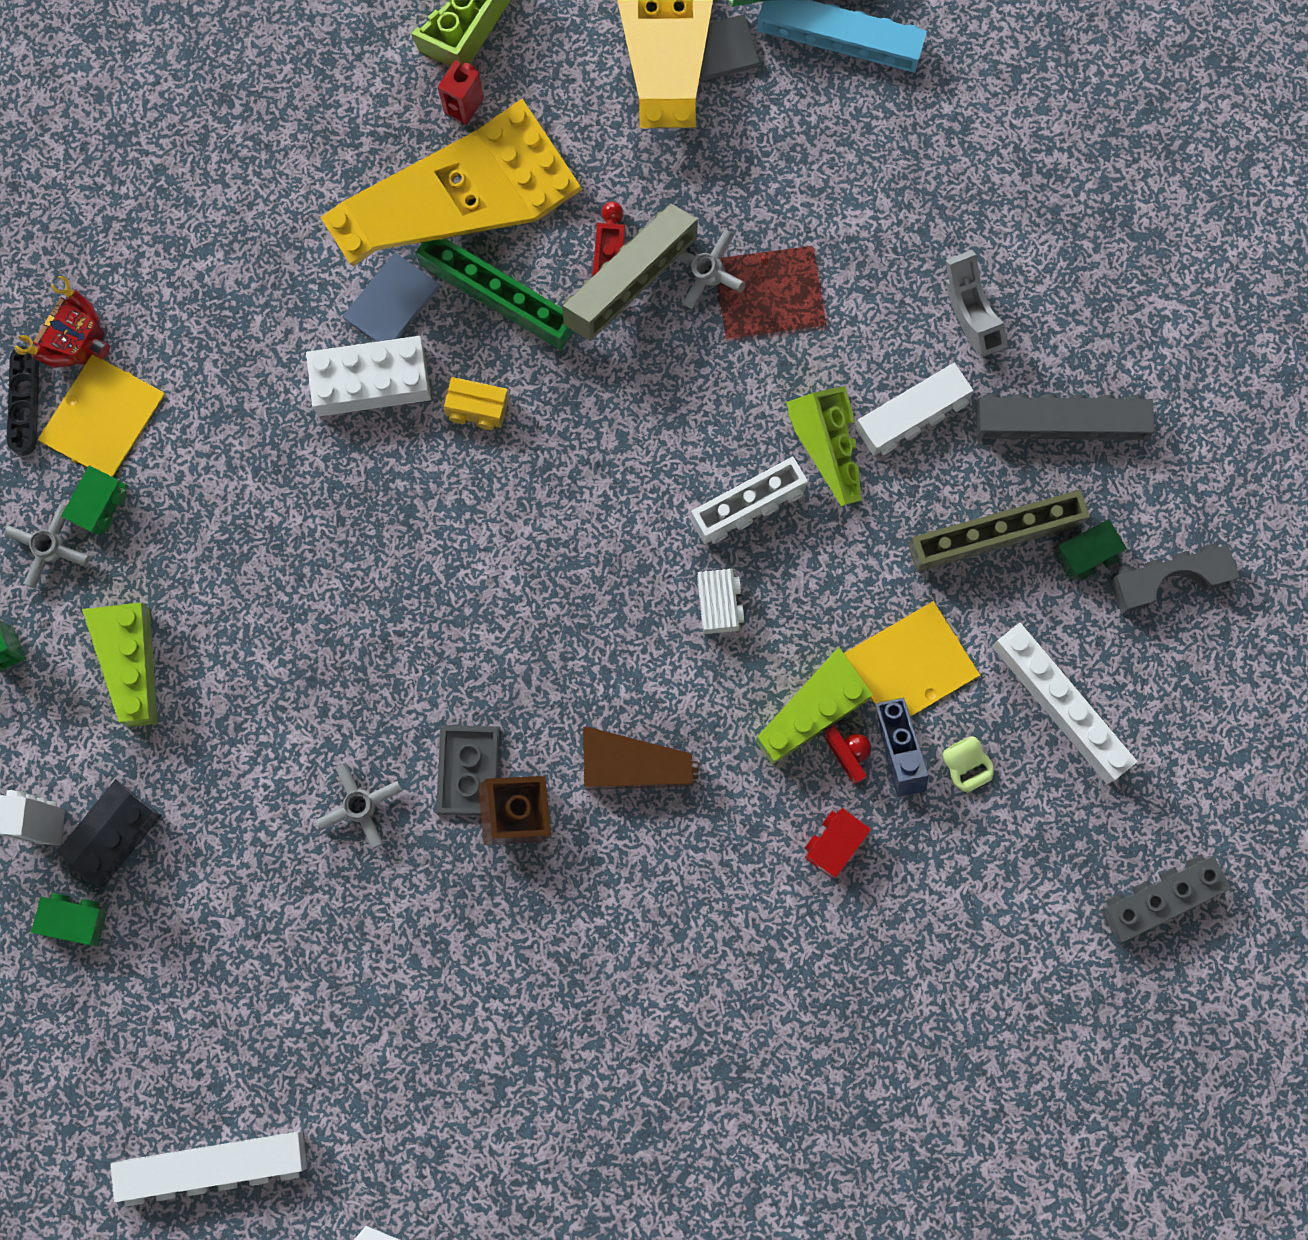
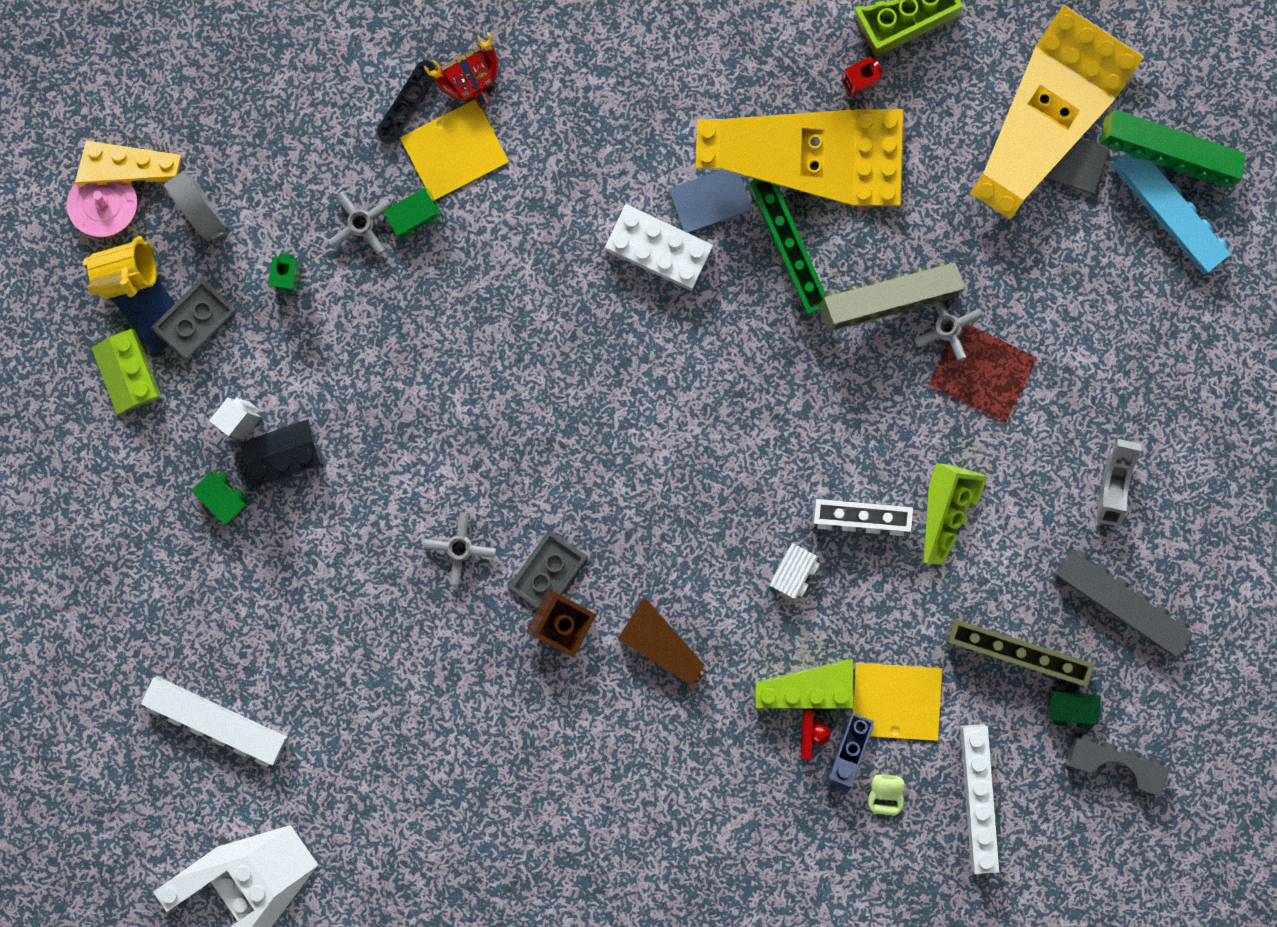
camera: 35 degrees right, 10 degrees up
lime wedge [82,602,158,727] -> none
yellow brick [444,377,509,430] -> none
red plate [592,201,625,277] -> none
red brick [804,808,871,879] -> none
white brick [855,362,973,456] -> none

